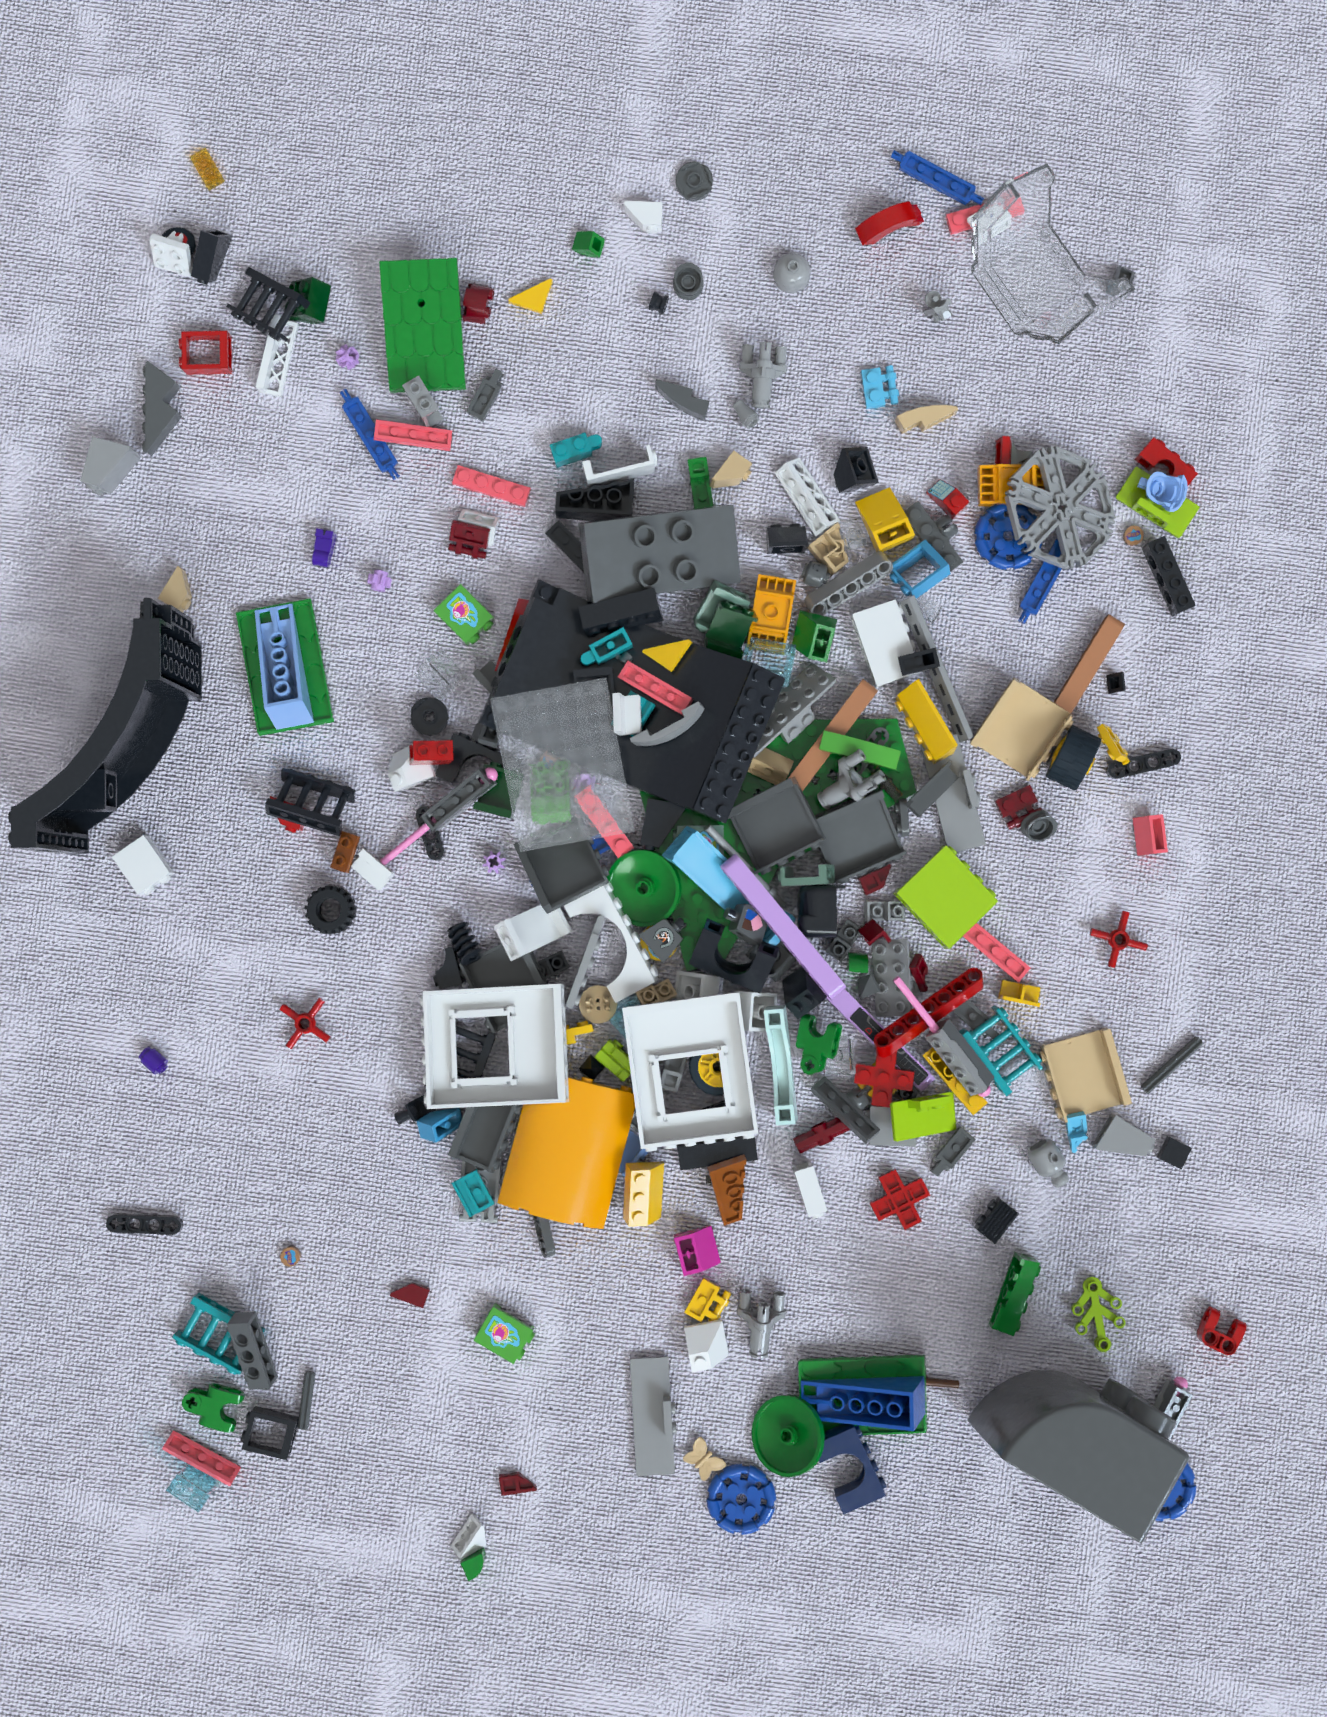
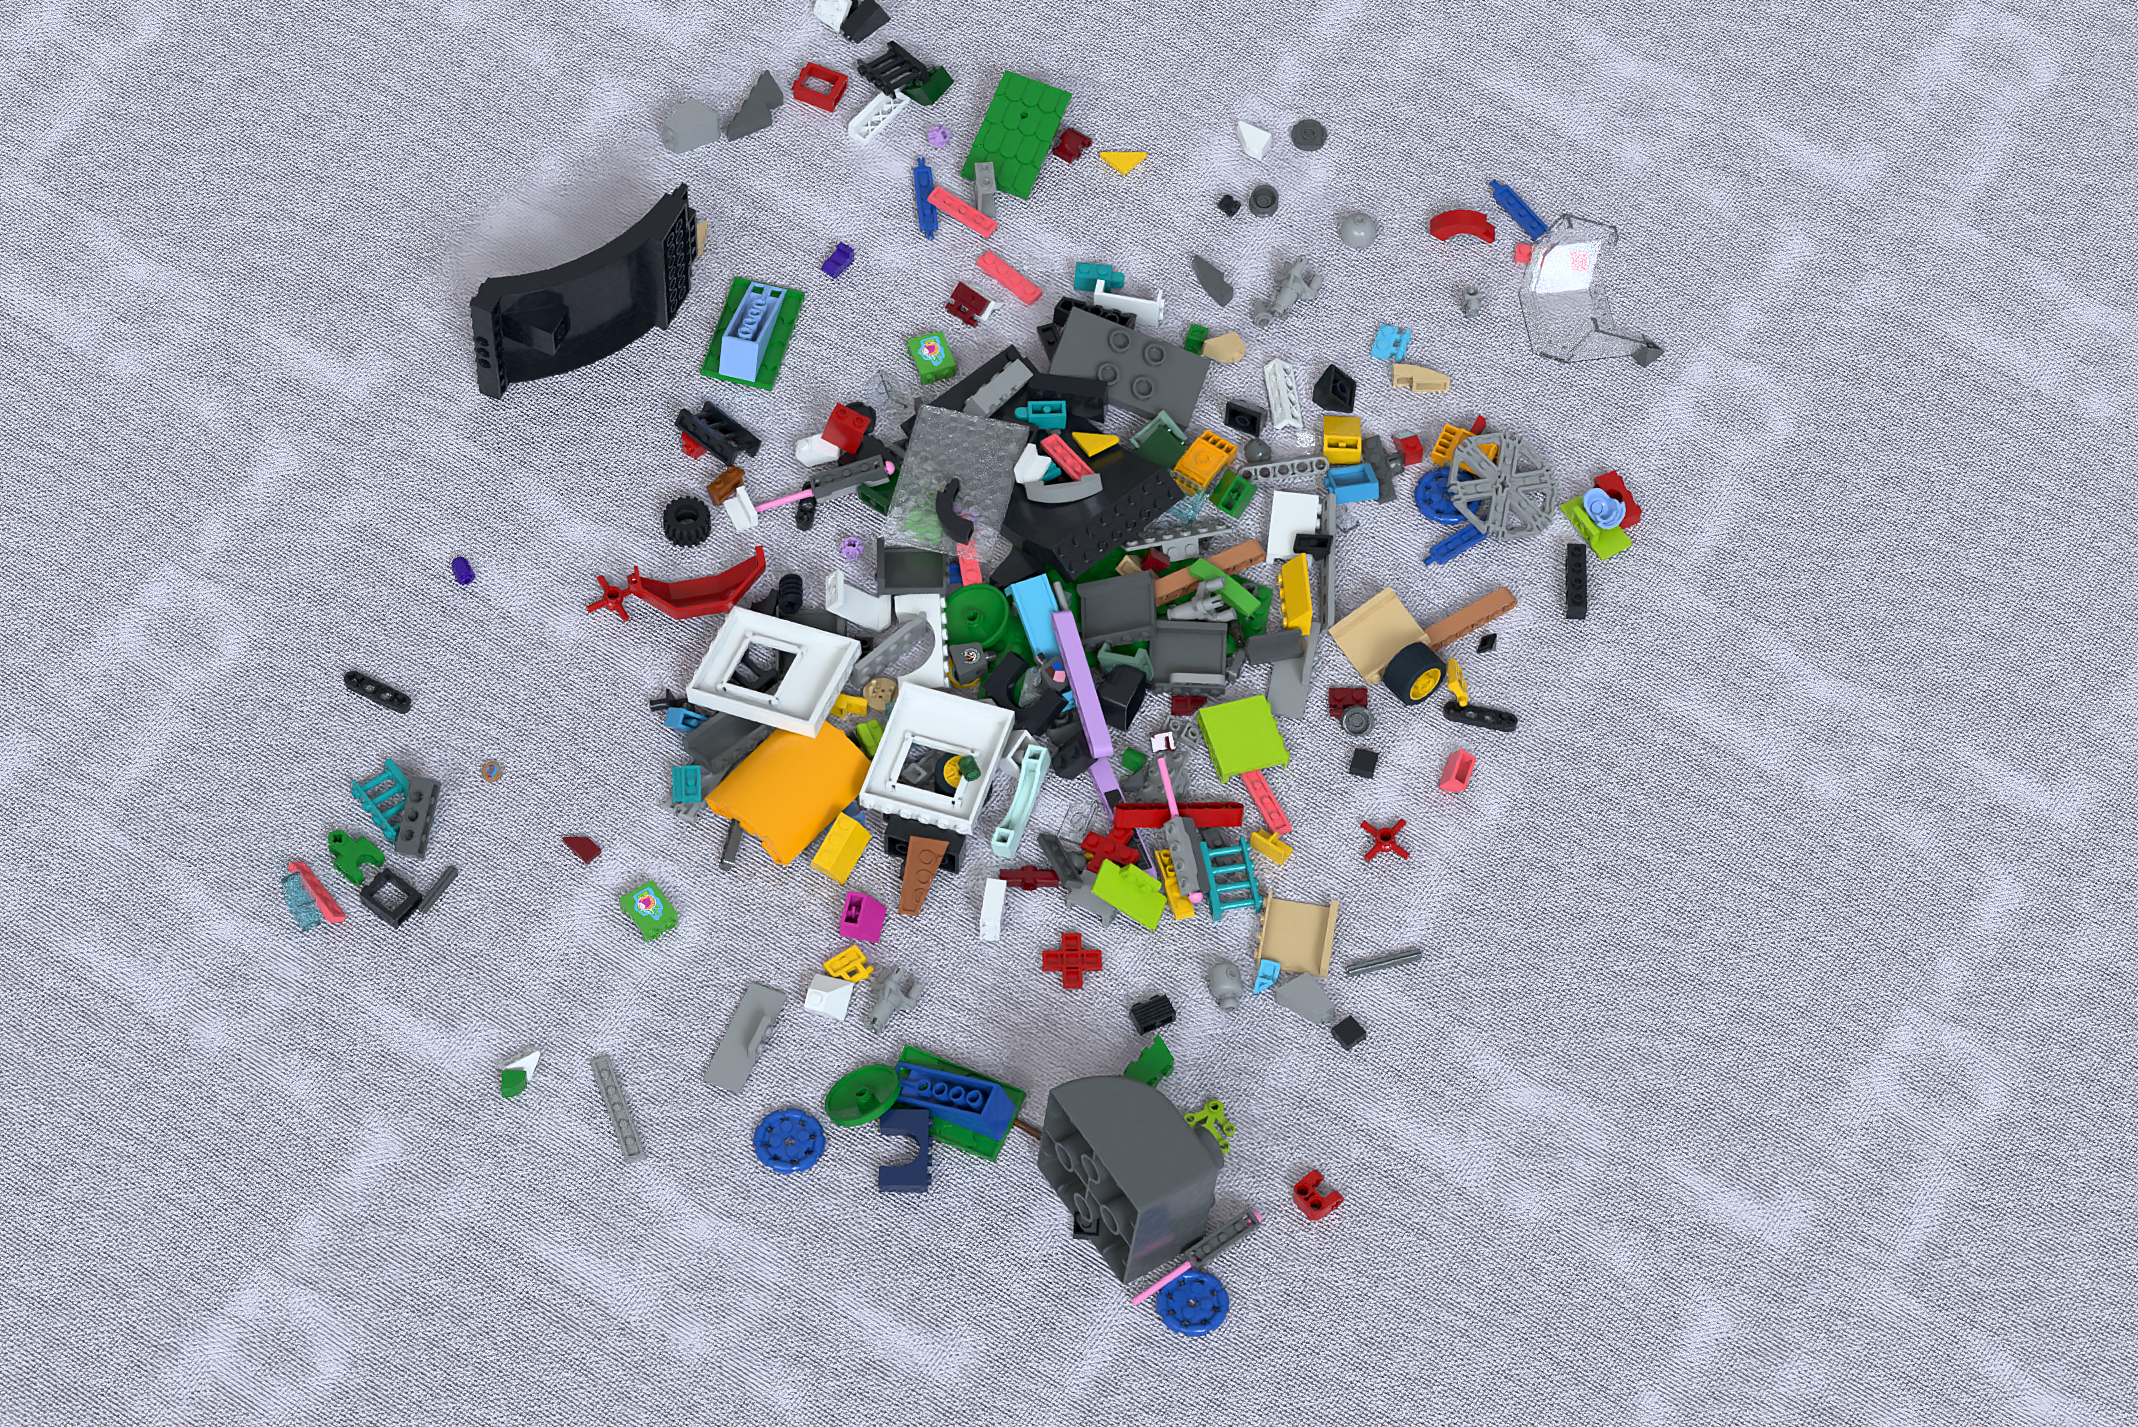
camera: 20 degrees right, 30 degrees down
white brick [112,835,174,896] -> none
lavender gear [367,570,392,592] -> none
dark grey hinge [466,369,504,422] -> none
dark red tile [499,1472,537,1496] -> none
green brick [572,231,605,258] -> none
tan piece [683,1437,726,1481] -> none
green piece [796,1014,842,1075] -> none
tan slope [807,522,849,577] -> none
dark grey slope [826,918,861,962] -> none
dark red tile [909,954,928,992] -> none
dark grey hinge [930,1127,976,1177] -> none
medium nougat tile [1123,526,1144,546] -> none
none -> light grey tile [590,1055,646,1165]
none -> red panel [627,545,766,620]
none -> black arch [935,477,975,546]
none -> clear green beam [958,755,981,782]
none -> light grey wedge [962,359,1033,426]
none -> clear slope [1018,666,1046,707]
none -> dark red panel [1141,547,1170,572]
none -> light grey beam [1169,673,1225,686]
none -> black piece [1349,748,1379,779]

